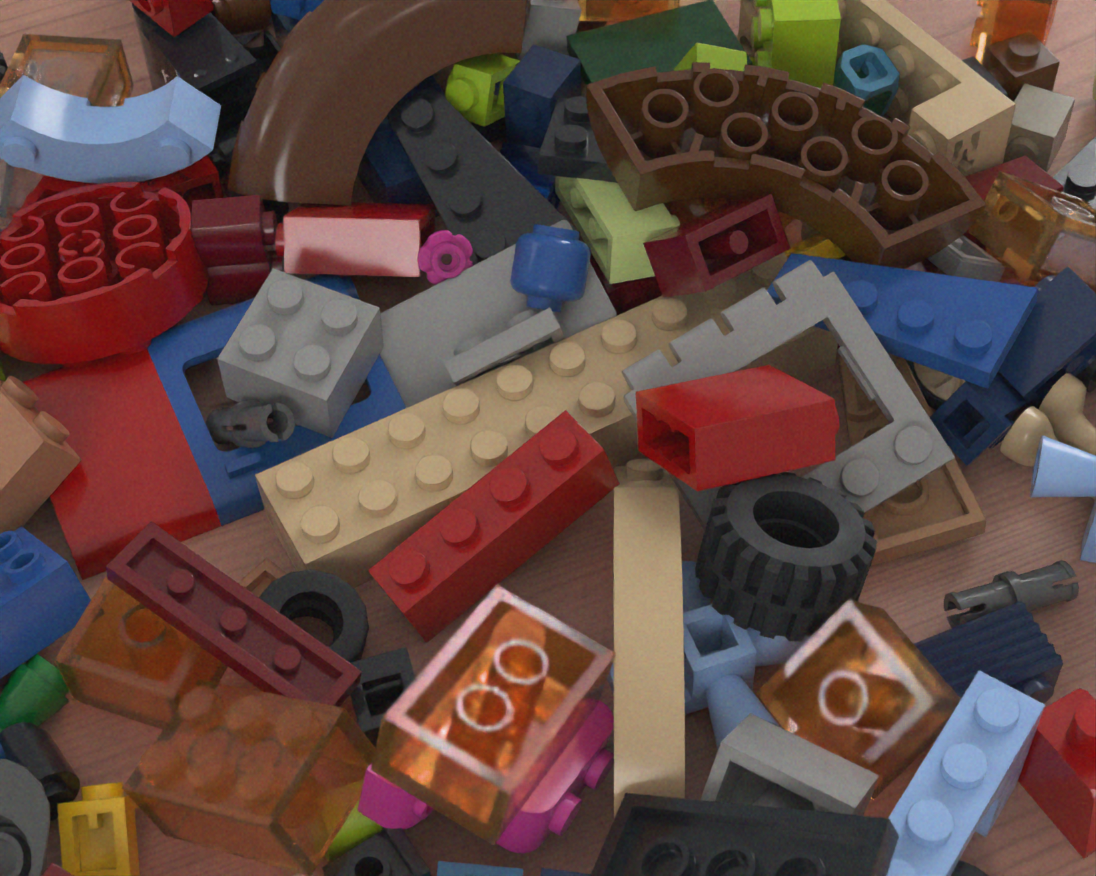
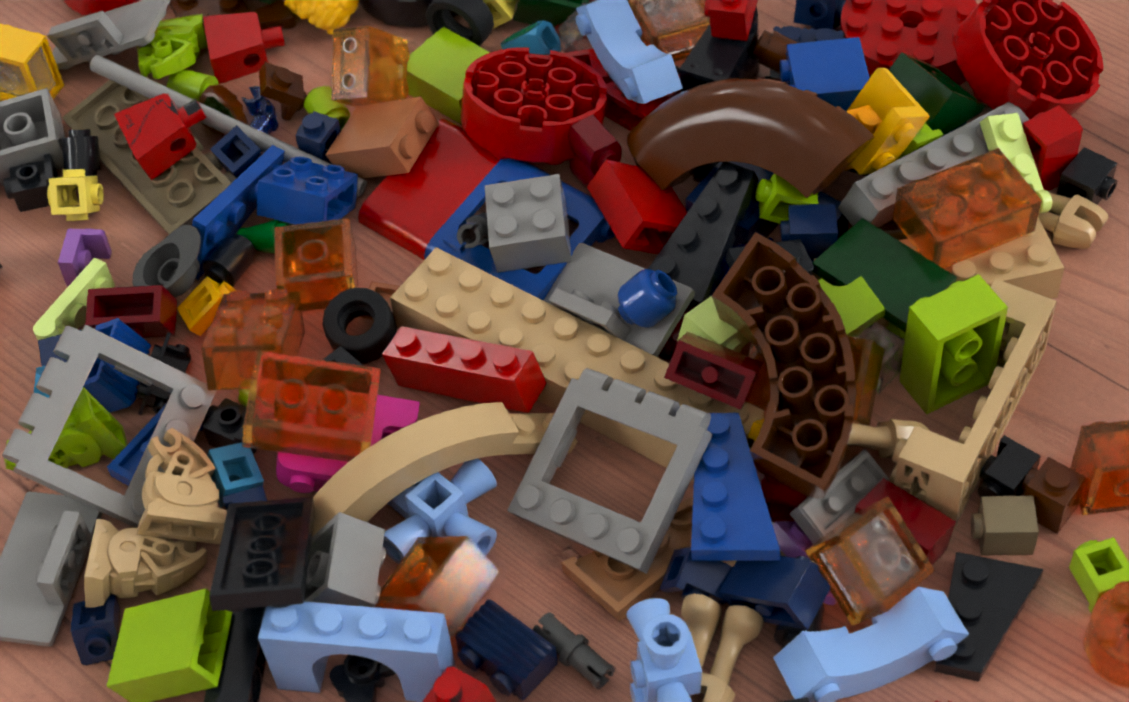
camera: 65 degrees right, 0 degrees up
dark red plate [106,521,362,732] -> none
dark pink plate [417,230,473,285] -> none
red brick [636,365,840,492] -> none
black tyre [695,472,877,641] -> none
dark azure rock [833,44,900,117] -> none

